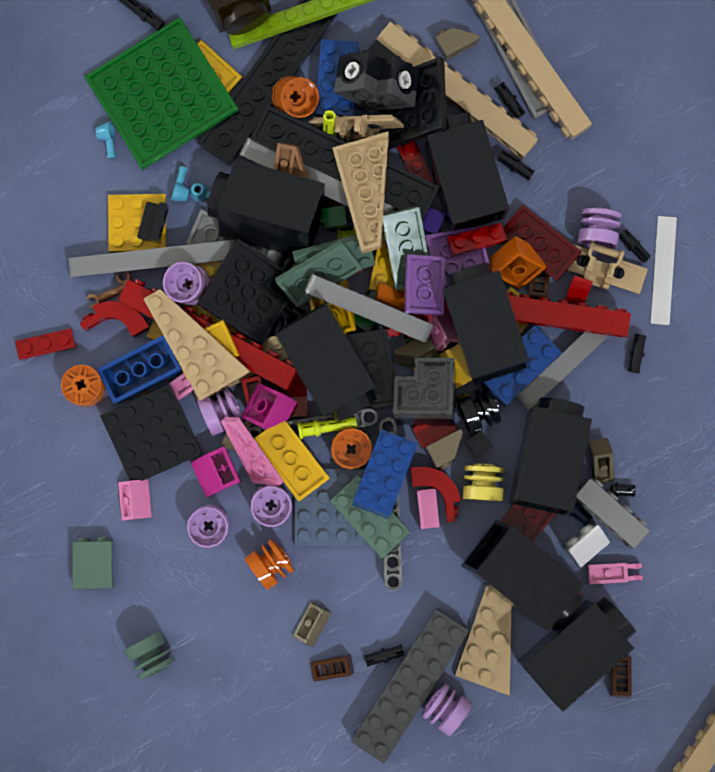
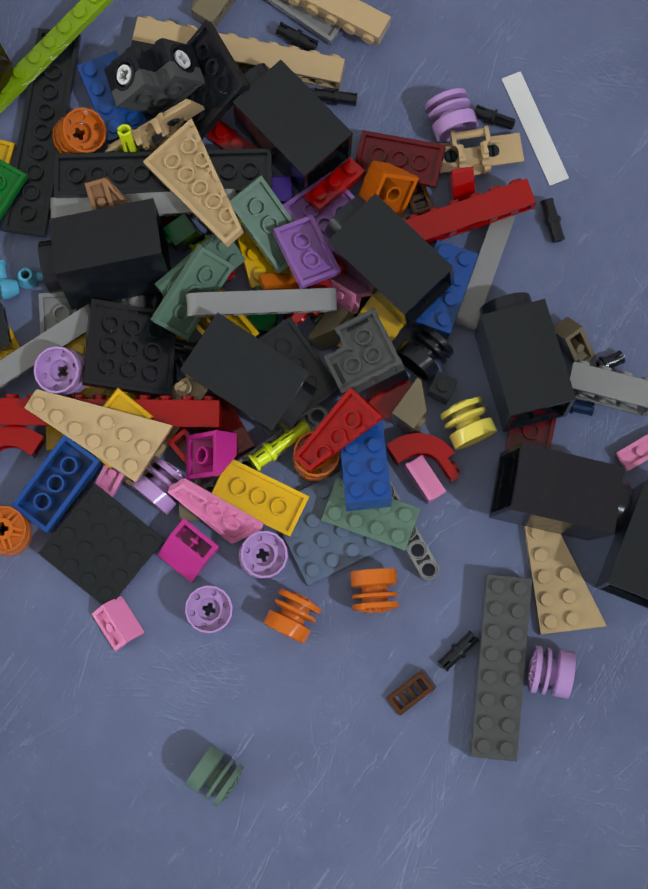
camera: 30 degrees left, 5 degrees down
sand green panel [72,537,115,589] -> none
dark tan slope [293,602,331,647] -> none
white slope [563,524,610,568] -> none
none -> red wing [293,387,385,471]
none -> orange wheel [350,568,399,614]

